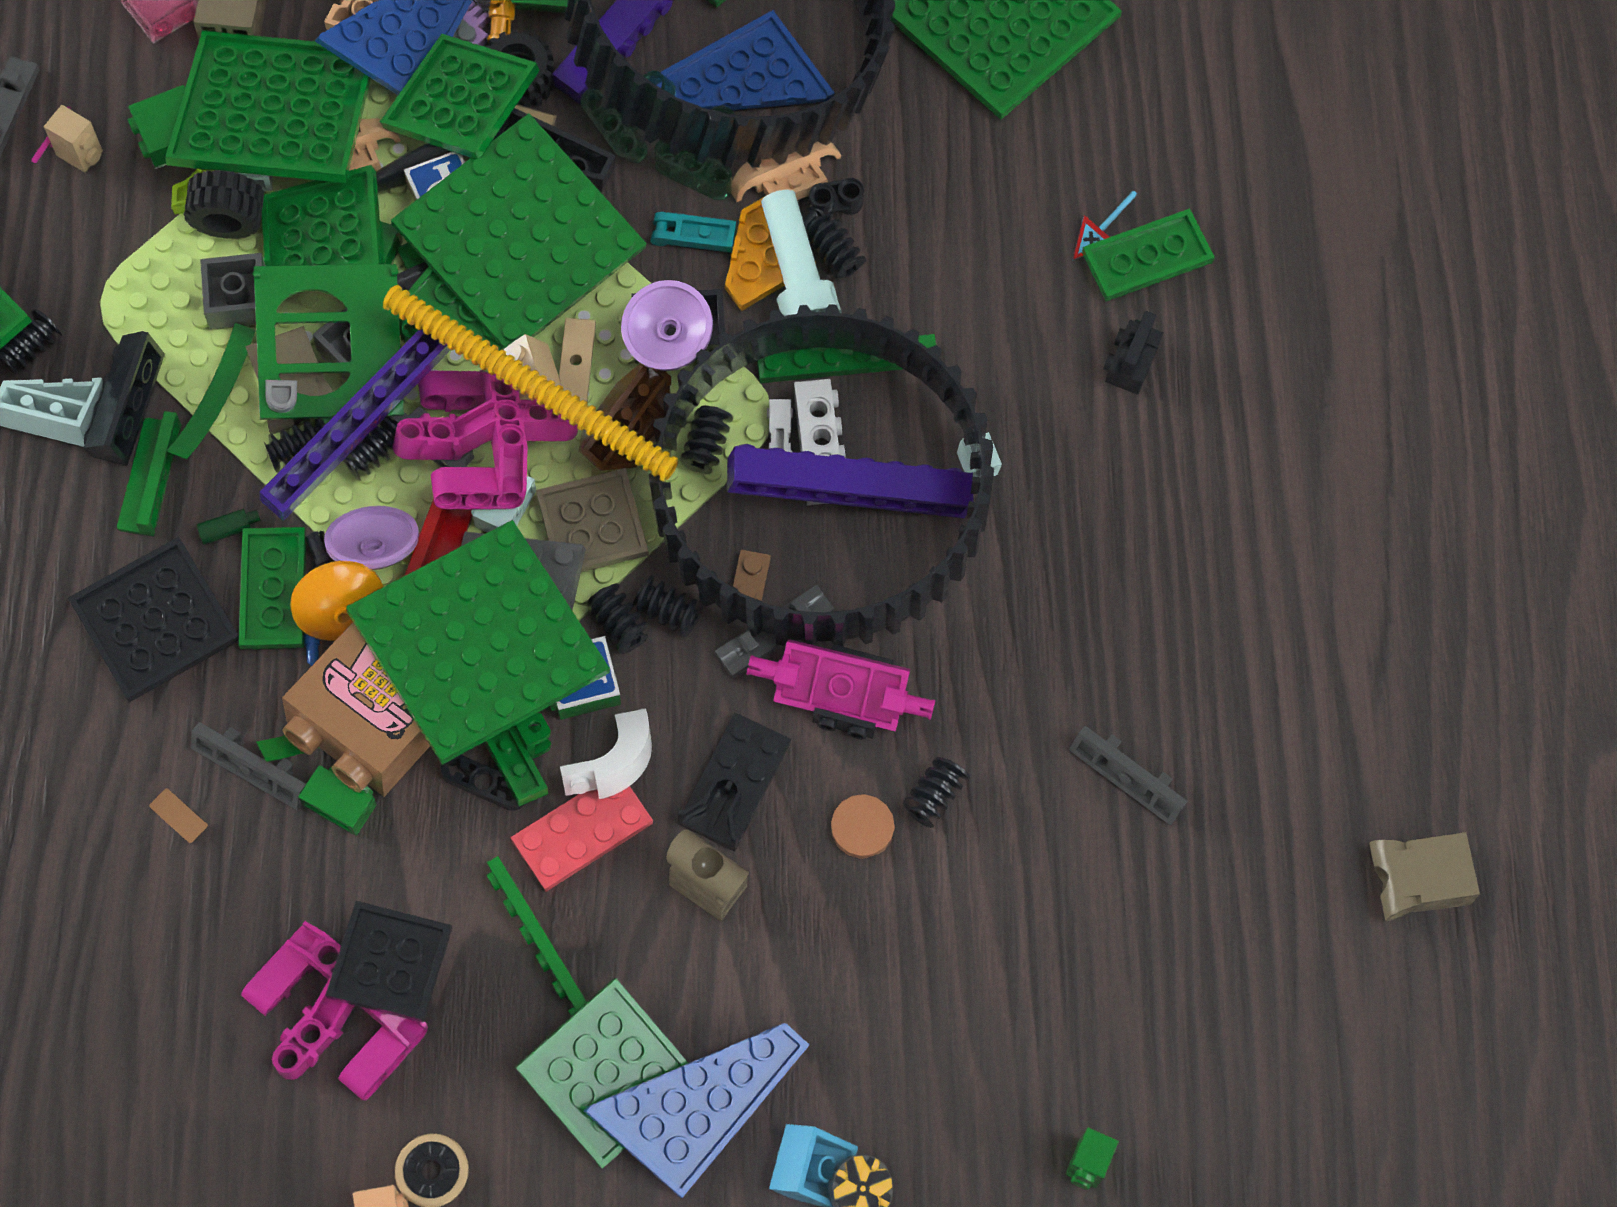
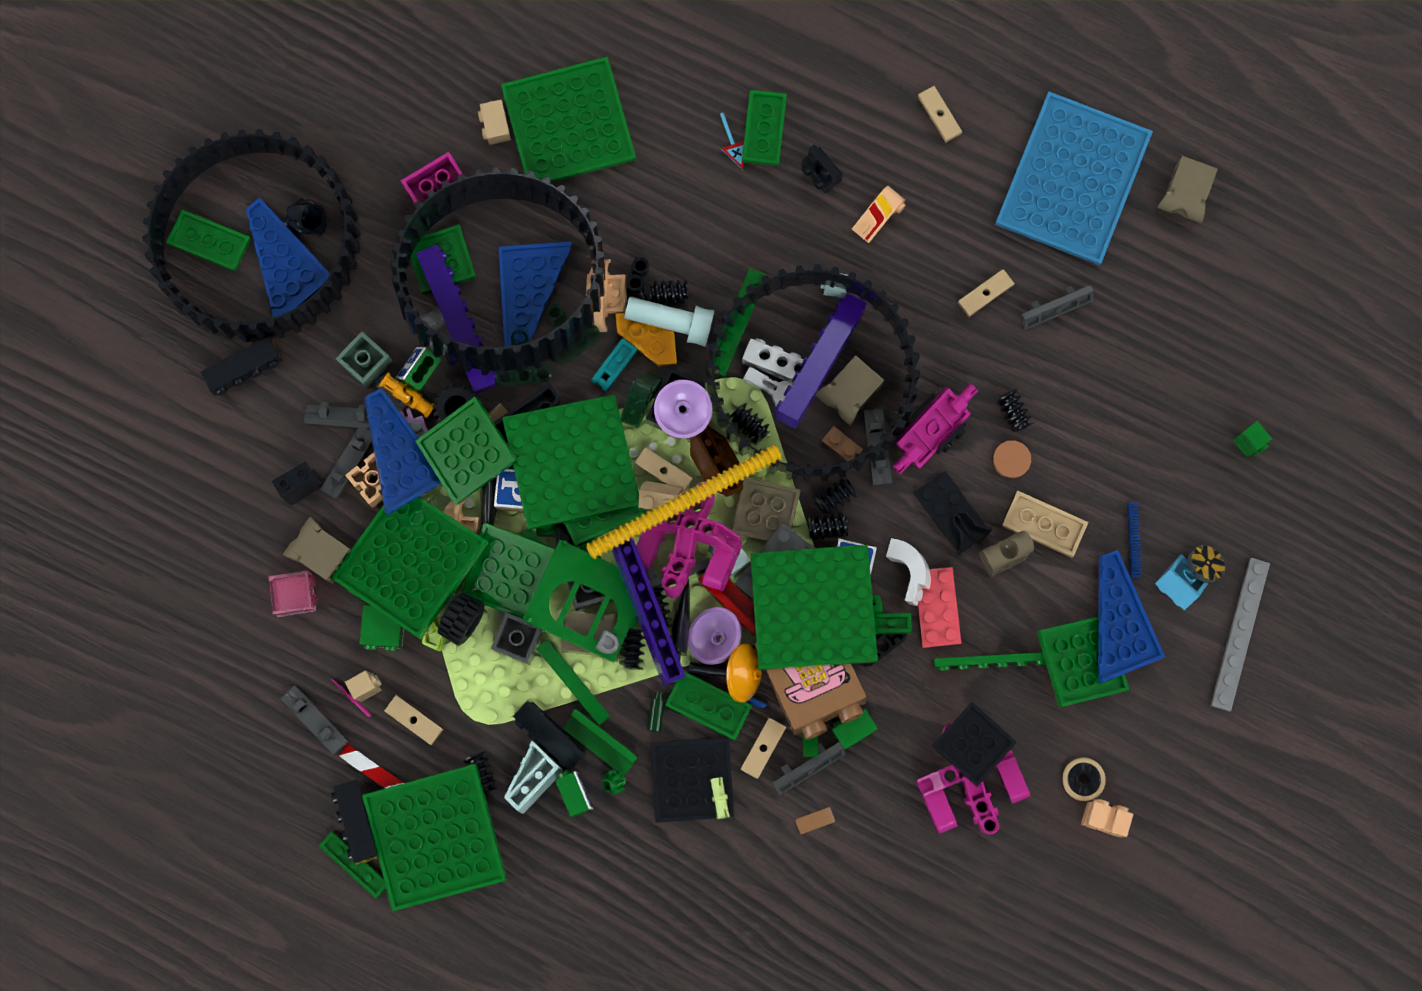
camera: 55 degrees left, 10 degrees up
none -> tan tile [384,695,444,745]
none -> green piece [555,770,593,818]
none -> green gear [602,769,626,796]
none -> clear green beam [621,370,663,429]
none -> black piece [670,578,690,660]
none -> yellowish green pin [710,777,730,819]
none -> tan tile [740,718,786,779]
none -> dark tan piece [816,355,884,426]
none -> light nougat door [852,186,906,243]
none -> tan tile [918,86,962,143]
none -> tan tile [958,269,1015,317]
none -> dark azure plate [995,92,1153,266]
none -> tan plate [1002,491,1088,558]
none -> blue piece [1127,502,1142,578]

